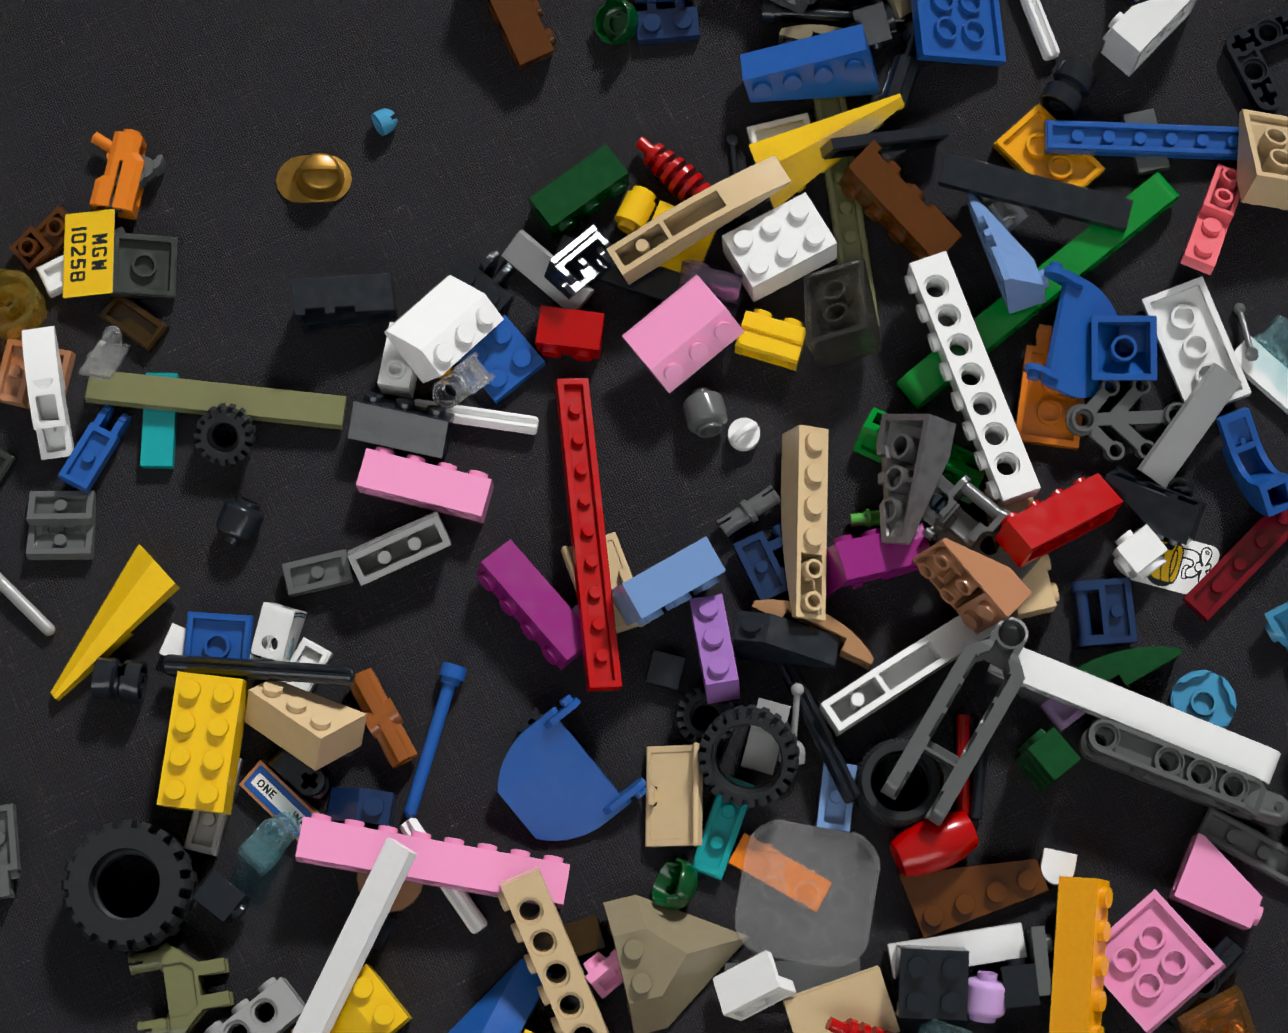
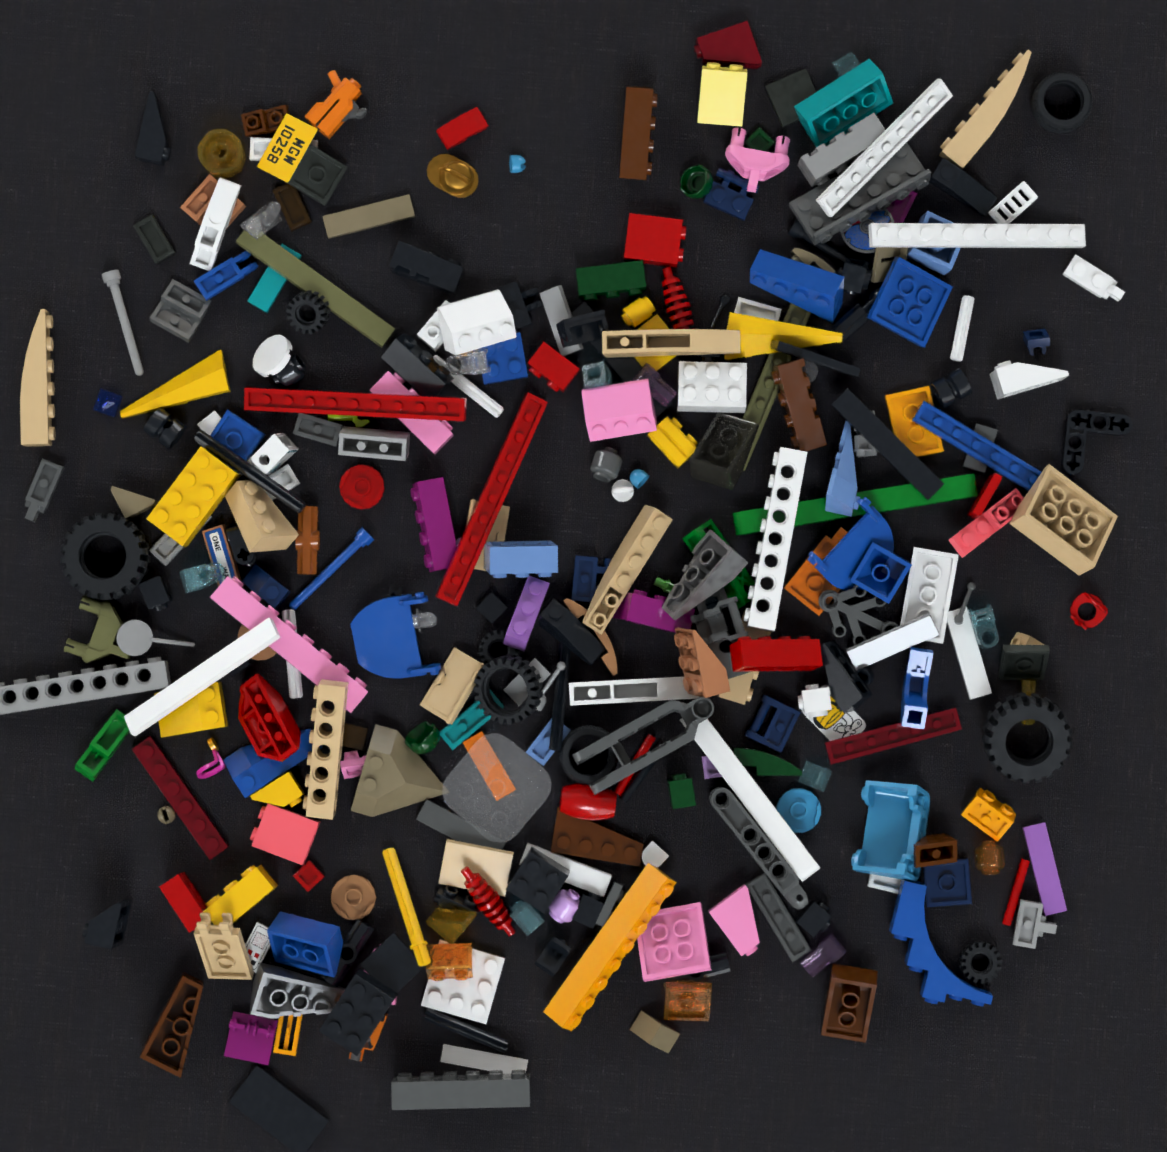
camera: 25 degrees right, 10 degrees up
white panel [713,950,796,1021] -> none
dark grey pin [716,485,781,538] -> none
none -> clear blue tile [93,389,123,418]
none -> dark tan slope [111,486,158,520]
none -> light grey piece [116,620,195,656]
none -> red wedge [238,674,301,762]
none -> red plate [244,387,467,421]
none -> white tile [253,335,292,377]
none -> dark tan tile [323,194,415,239]
none -> lime bar [328,414,370,428]
none -> red tile [339,464,385,510]
none -> clear hinge [412,609,437,633]
none -> red slope [436,107,489,150]
none -> clear light blue brick [582,361,612,389]
none -> red brick [624,213,687,268]
none -> dark azure hinge [630,469,649,489]
none -> clear light blue slope [798,761,831,792]
none -> red tile [967,473,1002,519]

